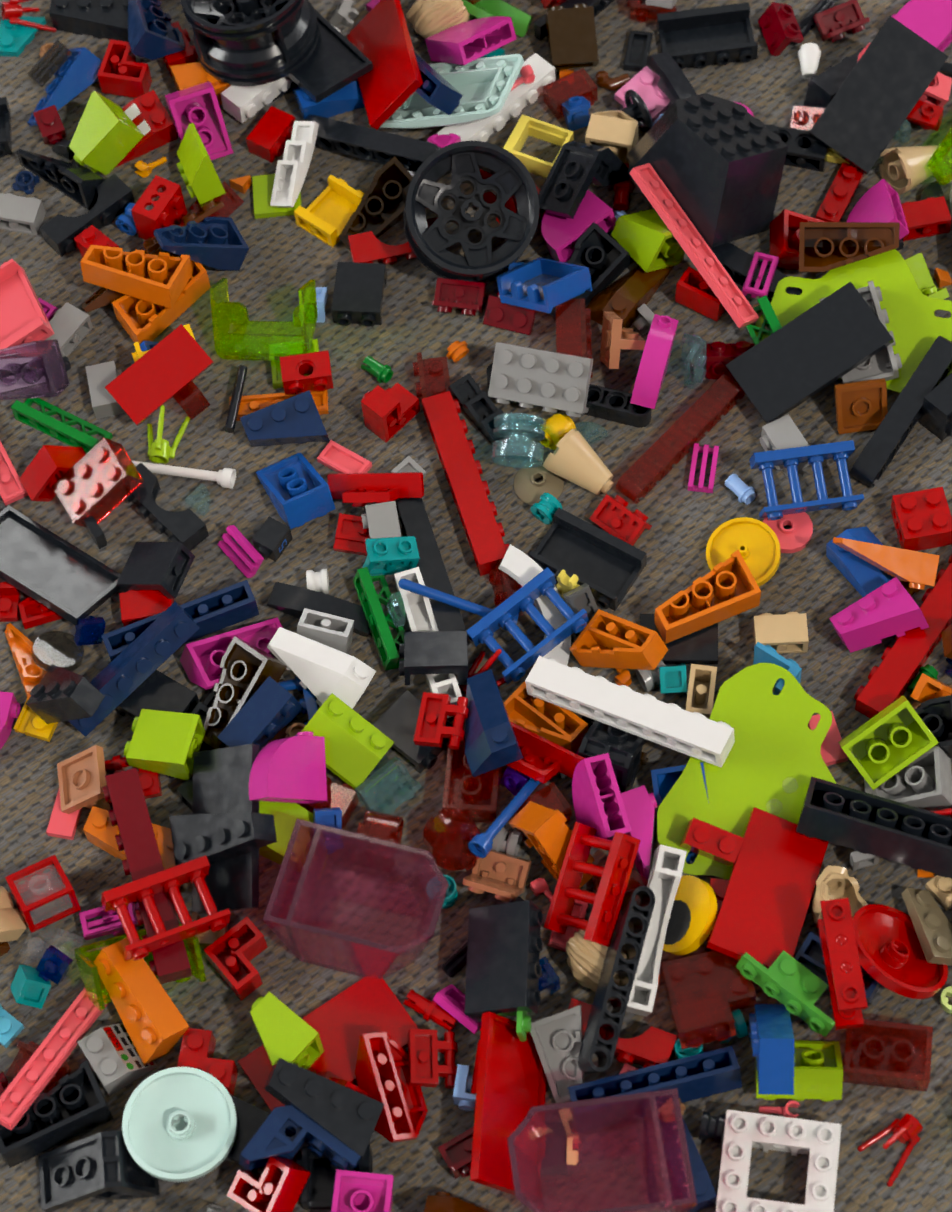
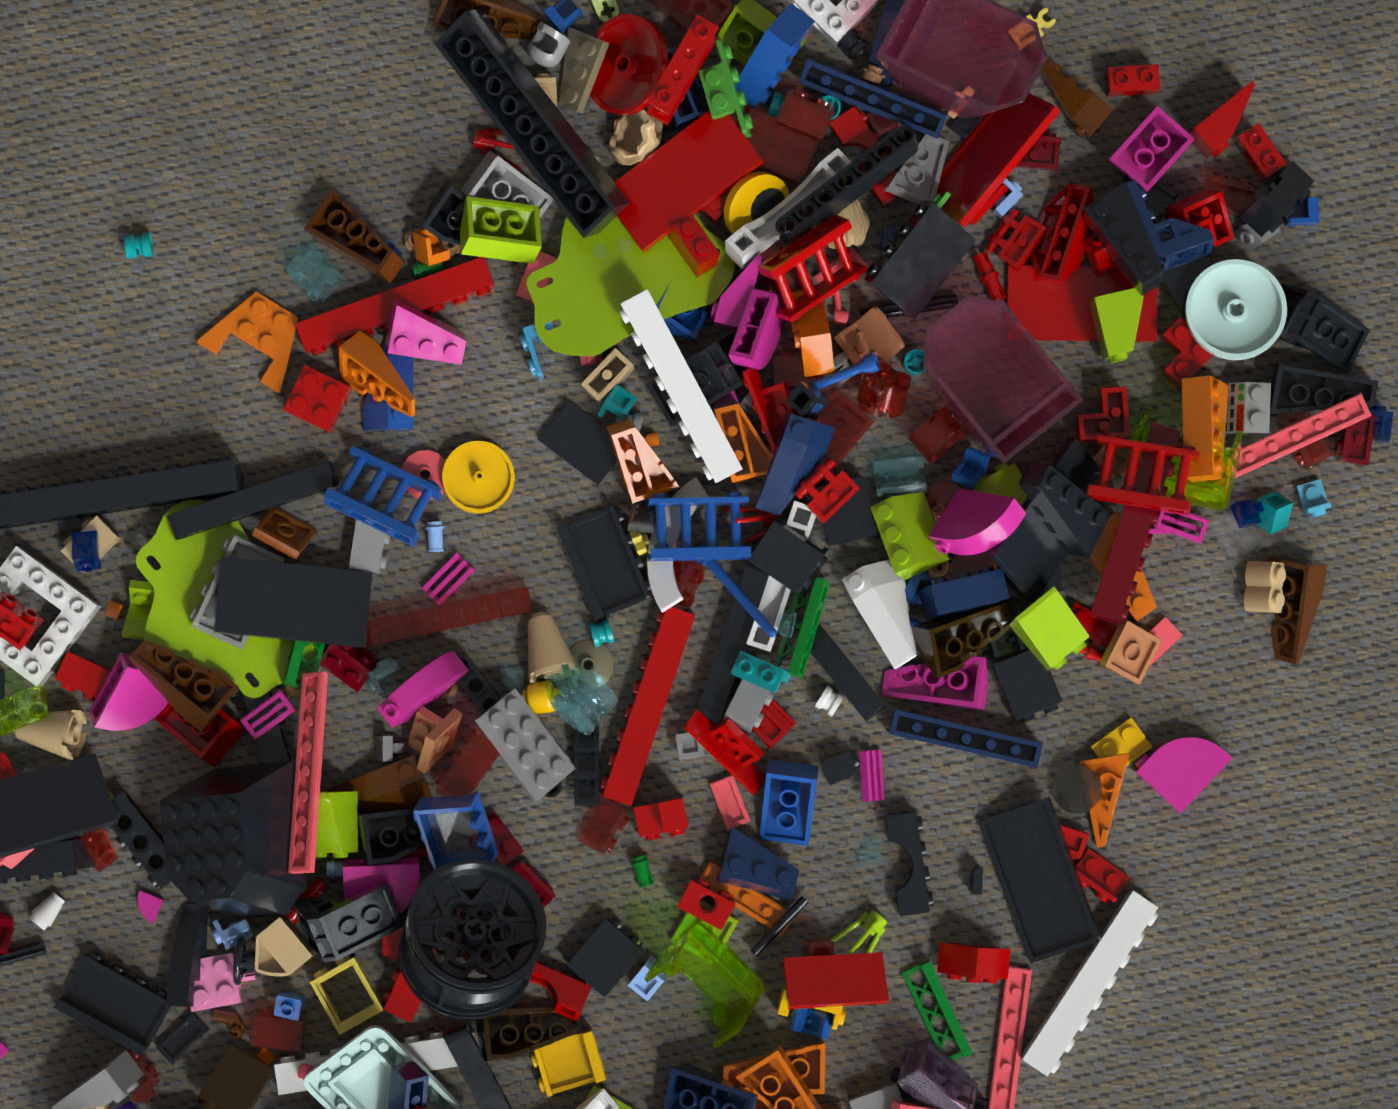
camera: 150 degrees left, 25 degrees up
piece [5,854,81,933] -> none
black wedge [26,664,105,724] -> none
clear red brick [52,438,144,527] -> none
dark blue brick [69,601,200,737] -> none
clear blue tile [74,616,106,646] -> none
light grey brick [85,361,125,419] -> none
black panel [116,542,195,599] -> none
white piece [119,459,236,489] -> none
red brick [119,590,174,627] -> none
light grey brick [297,608,354,654] -> none
dark pink tile [427,133,461,148] -> none
dark pink tile [433,984,481,1034] -> none
orange plate [446,340,470,363] -> none
red bracket [589,494,652,546] -> none
orange wedge [654,550,761,644] -> none
red brick [675,267,726,321] -> none
tan brick [753,612,809,654] -> none
dark red bracket [757,2,804,56] -> none
red plate [815,162,864,222] -> none
black tile [921,180,944,200] -> none
none -> black brick [786,382,831,420]

